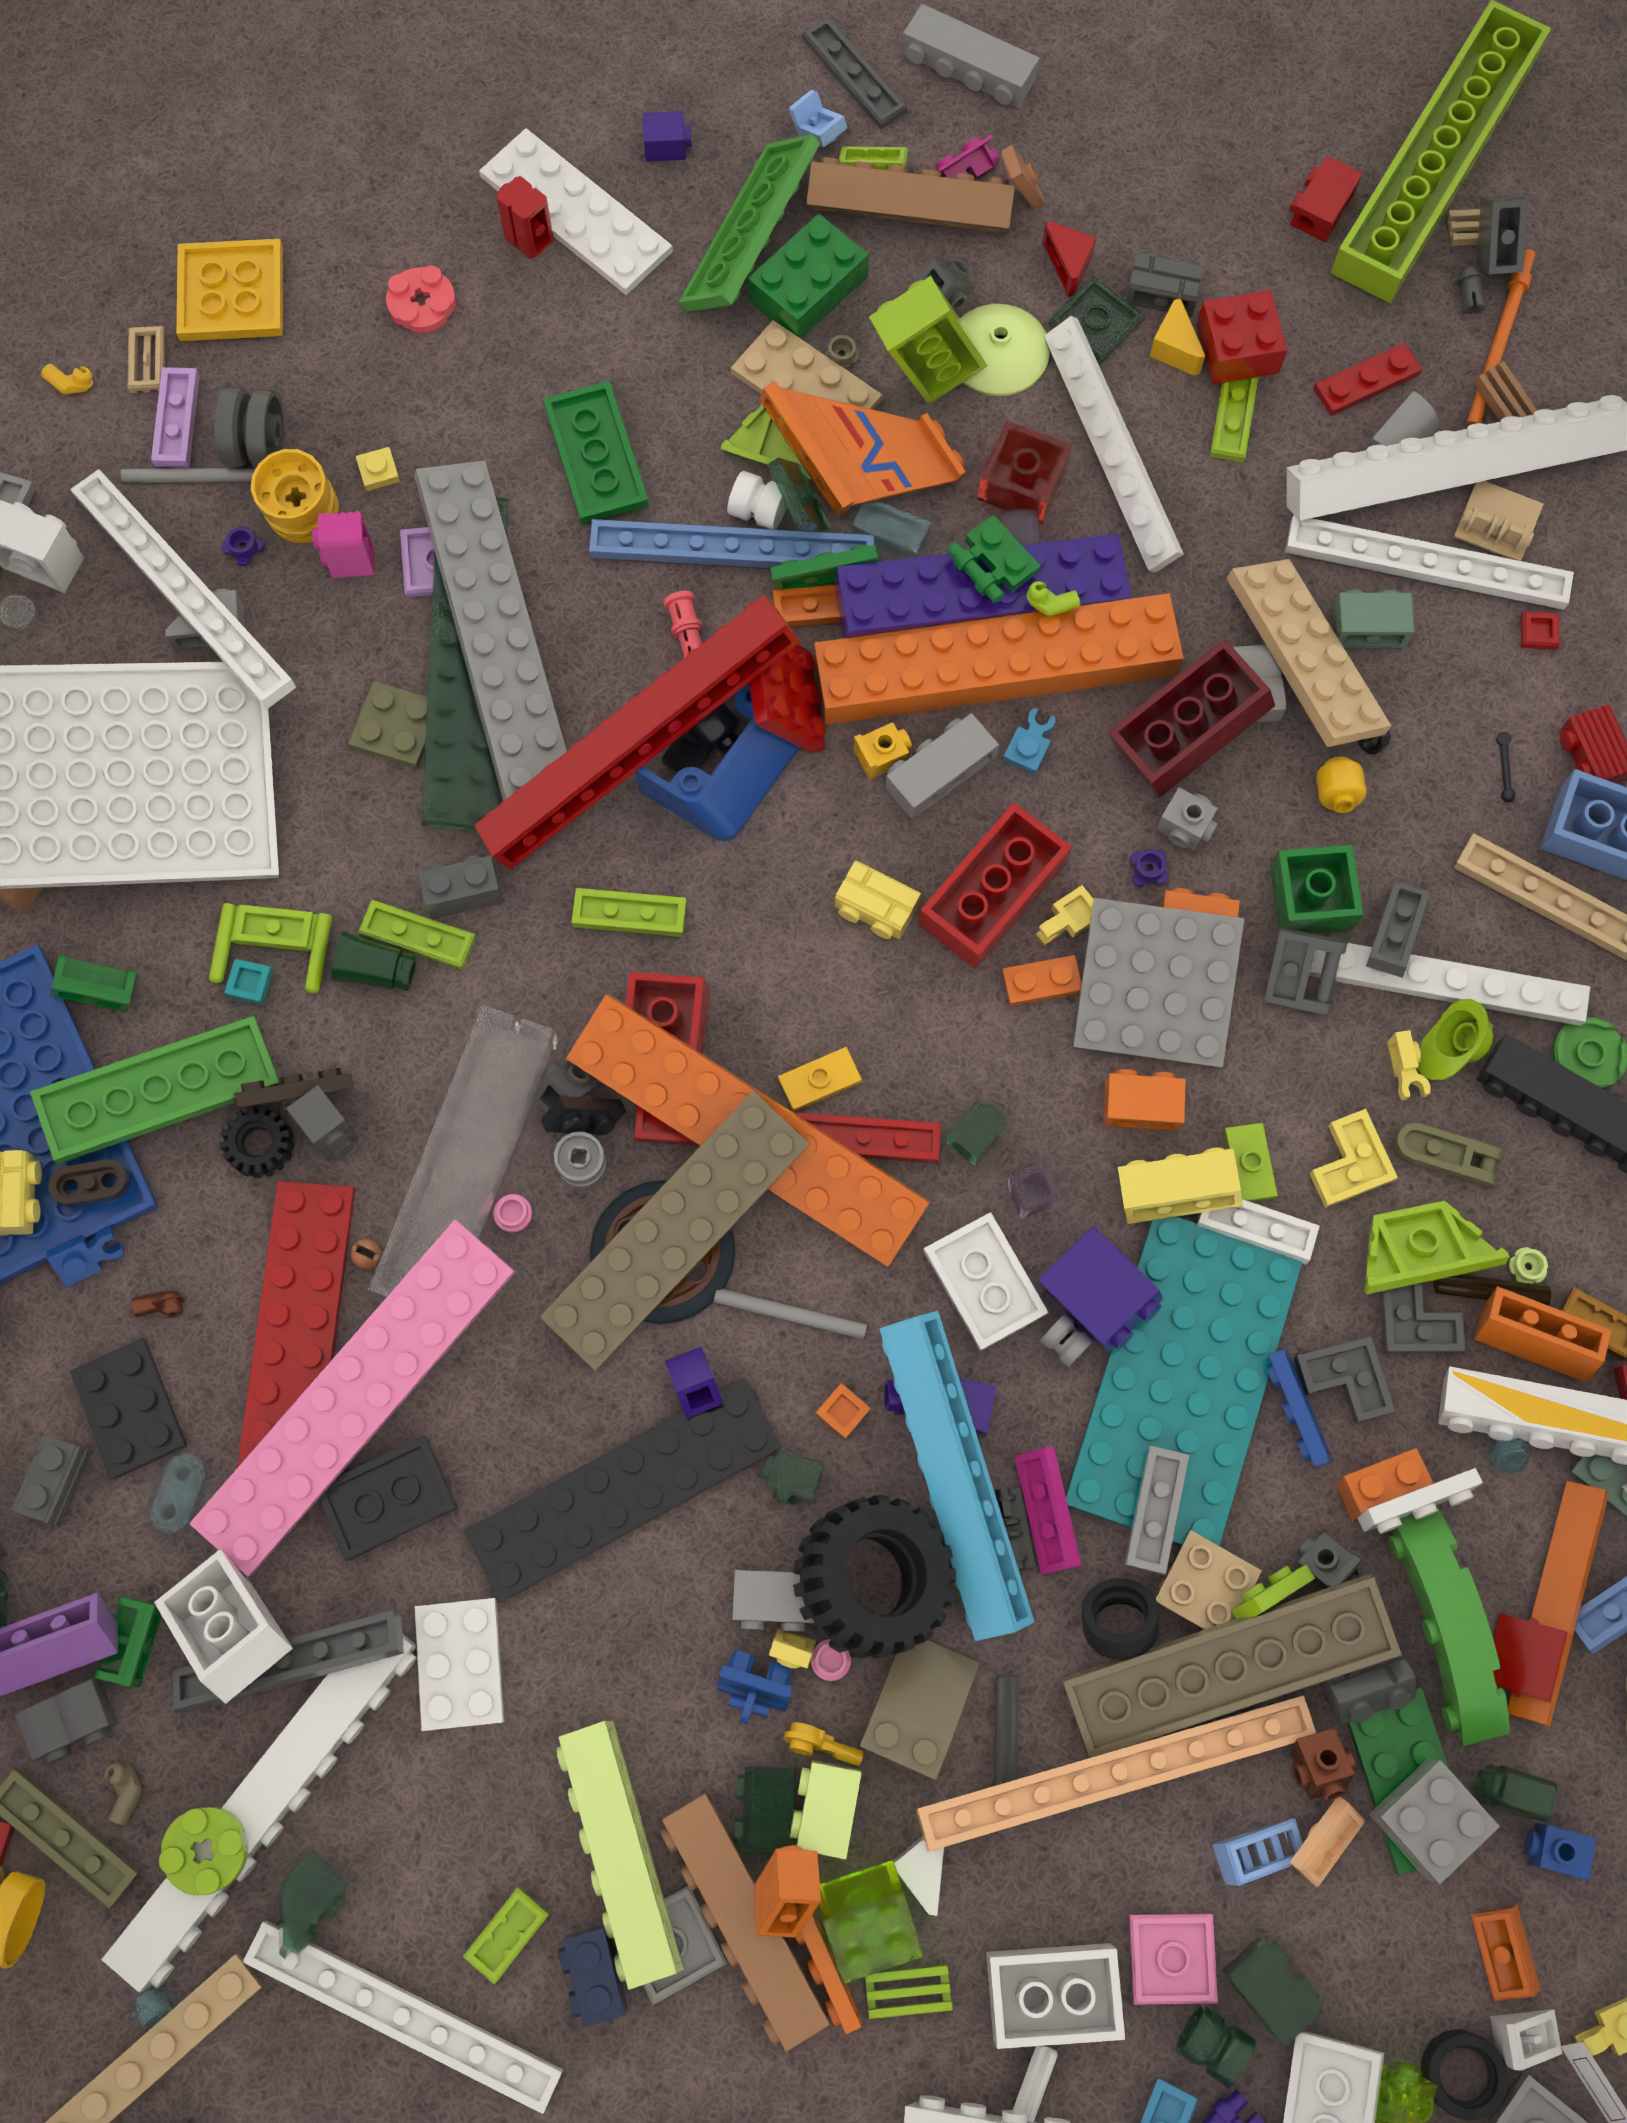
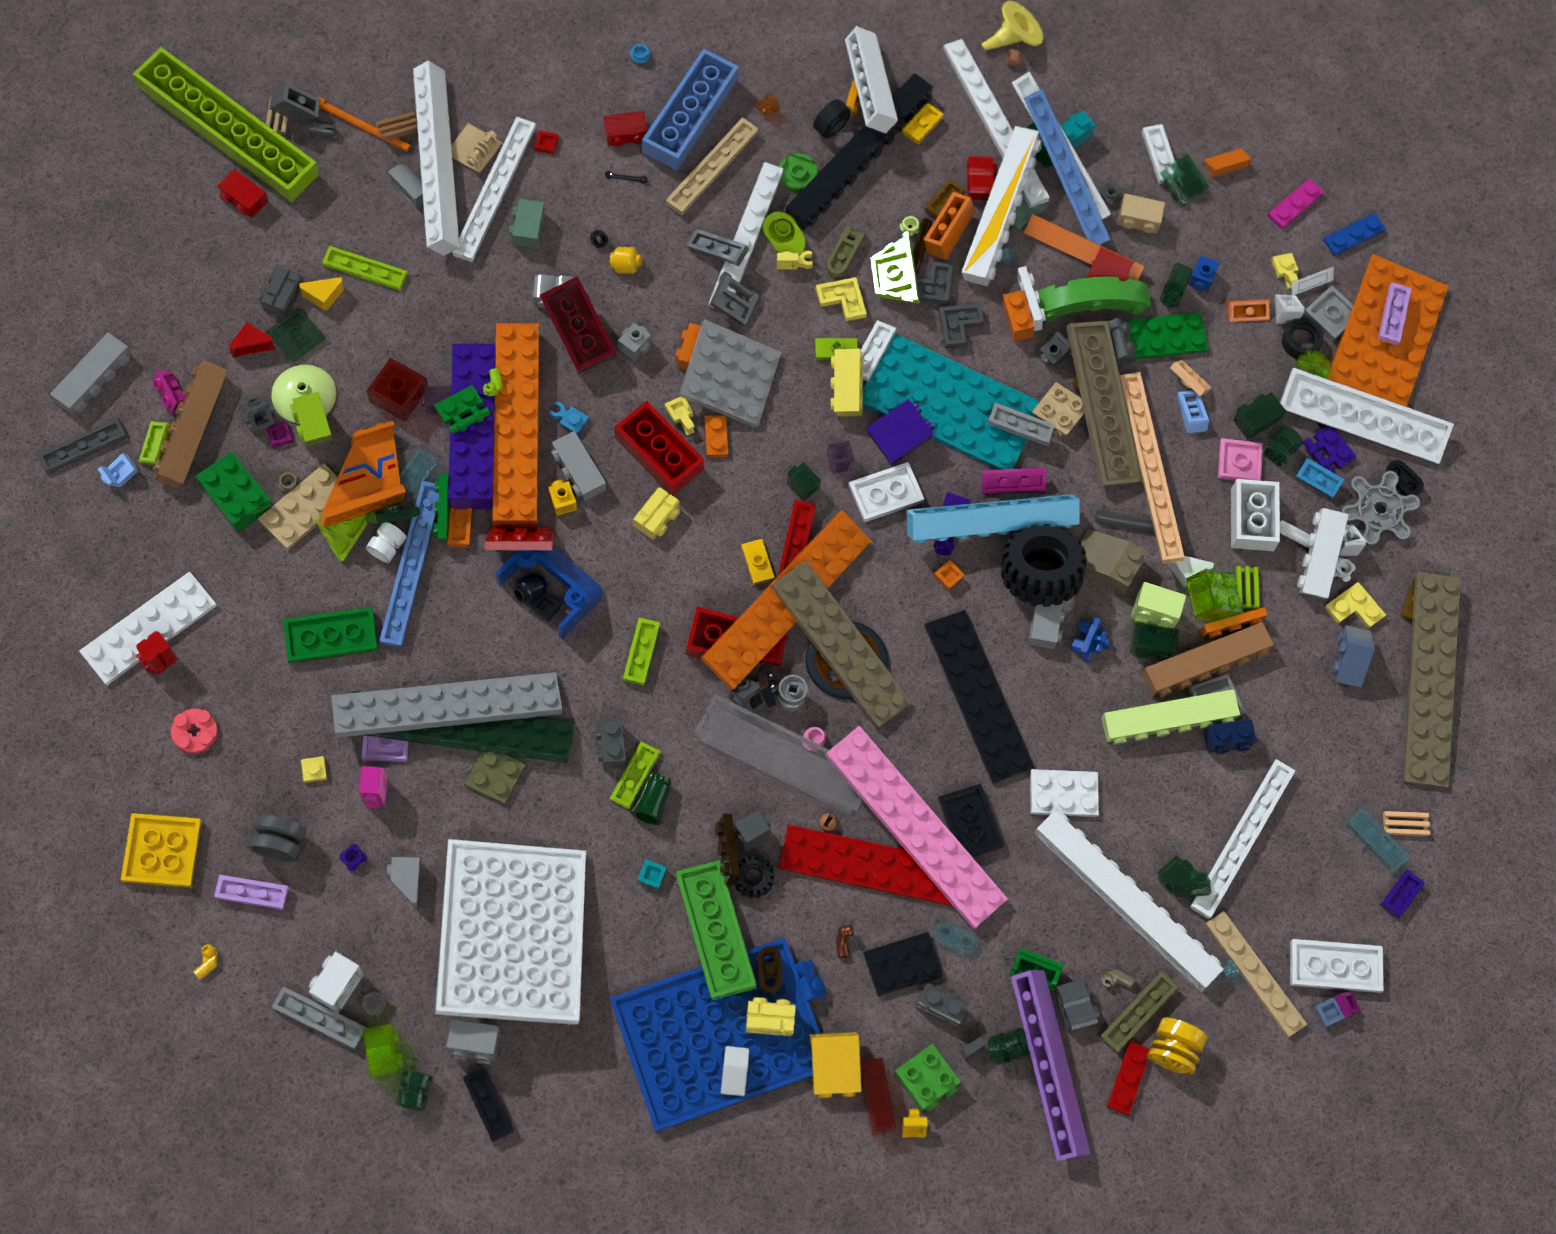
camera: 90 degrees left, 5 degrees down
green hinge [49,954,136,1012] -> none
white plate [70,469,296,709] -> none
light grey bar [121,468,256,483] -> none
tan tile [127,326,166,393] -> none
white brick [154,1549,293,1704] -> none
lime plate [159,1806,248,1895] -> none
dark grey plate [172,1609,404,1714] -> none
lime plate [209,903,332,994] -> none
yellow wheel [251,449,340,543] -> none
lime plate [463,1887,550,1985] -> none
red brick [474,595,800,870] -> none
dark purple brick [643,111,692,162] -> none
coral pin [663,591,703,658] -> none
dark purple brick [665,1347,723,1418] -> none
bright green plate [678,134,820,312] -> none
light grey bar [714,1289,867,1340] -> none
orange brick [754,1845,821,1938] -> none
clear green brick [762,1448,824,1506] -> none
light yellow plate [769,1628,816,1668] -> none
yellow plate [783,1722,864,1766] -> none
bright pink plate [811,1639,851,1681] -> none
nougat plate [1001,145,1045,208] -> none
light grey wheel [1040,1313,1094,1368] -> none
white plate [1044,316,1184,573] -> none
black tyre [1082,1578,1159,1660] -> none
orange brick [1103,1069,1186,1131] -> none
dark purple plate [1130,850,1169,887] -> none
red brick [1196,290,1288,385] -> none
tan plate [1227,559,1391,747] -> none
lime plate [1231,1564,1315,1619] -> none
blue plate [1266,1349,1334,1467] -> none
green brick [1270,845,1363,933] -> none
copper brick [1290,1728,1356,1801] -> none
red plate [1314,342,1422,416] -> none
light grey brick [1369,1758,1500,1884] -> none

